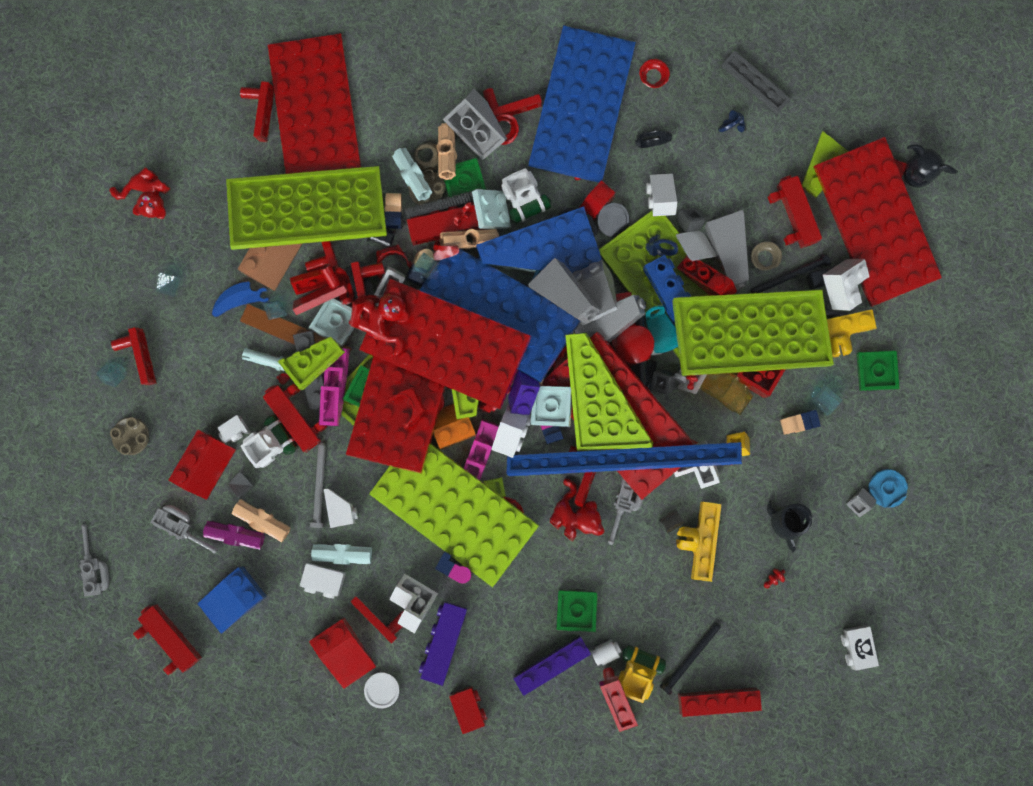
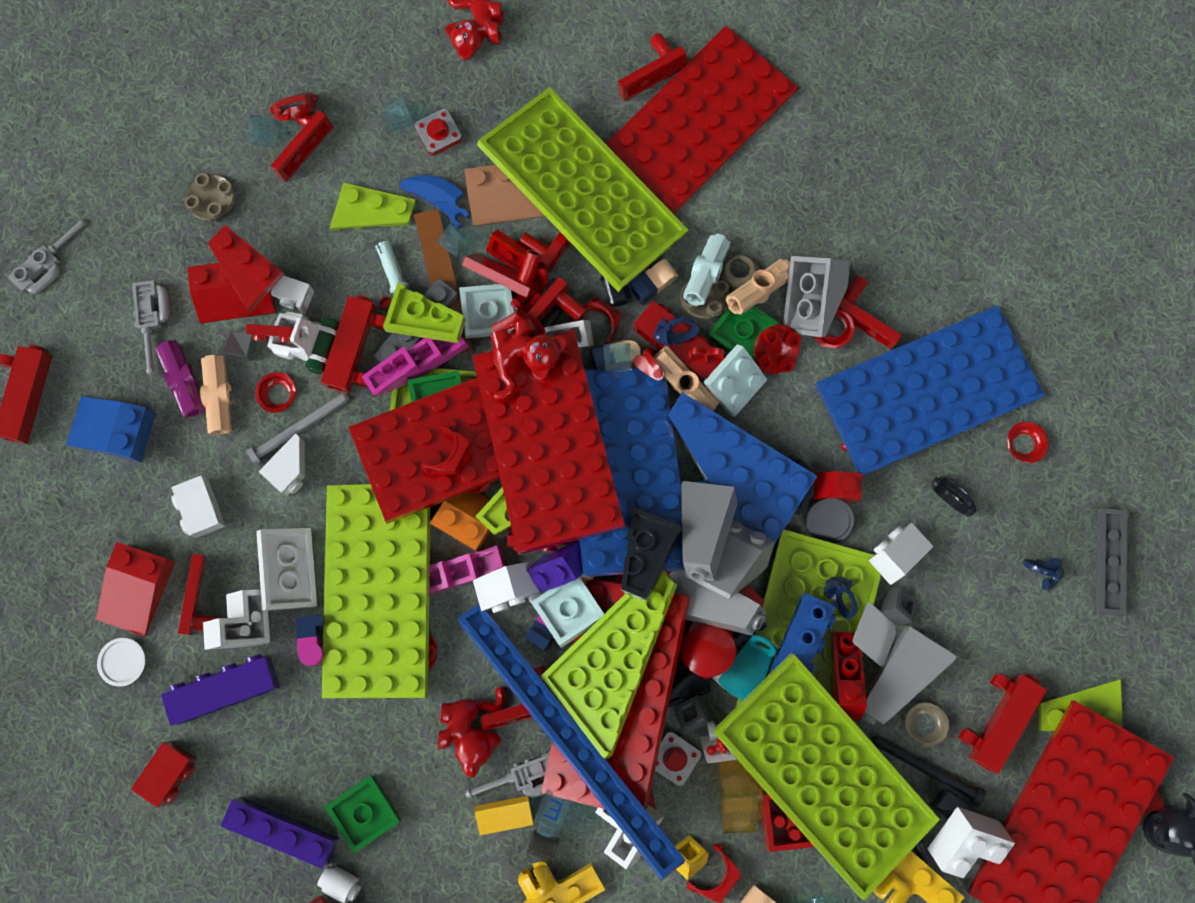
camera: 50 degrees right, 5 degrees down
light aqua piece [311,544,372,564] -> none
dark grey piece [405,189,476,218] -> none
lime tile [483,477,506,497] -> none
white piece [501,168,551,224] -> none
none -> red wing [207,225,284,313]
none -> red plate [246,324,302,343]
none -> red piece [255,372,297,413]
none -> white plate [257,528,317,611]
none -> red helmet [269,92,318,121]
none -> lime wing [330,182,416,231]
none -> piece [415,108,462,156]
none -> yellow tile [474,796,534,835]
none -> clear light blue brick [533,789,572,838]
none -> black wing [621,506,682,603]
none -> dark blue piece [653,317,699,346]
none -> flat silver piece [655,732,701,786]
none -> red helmet [686,843,742,903]
none -> red dish [754,324,801,374]

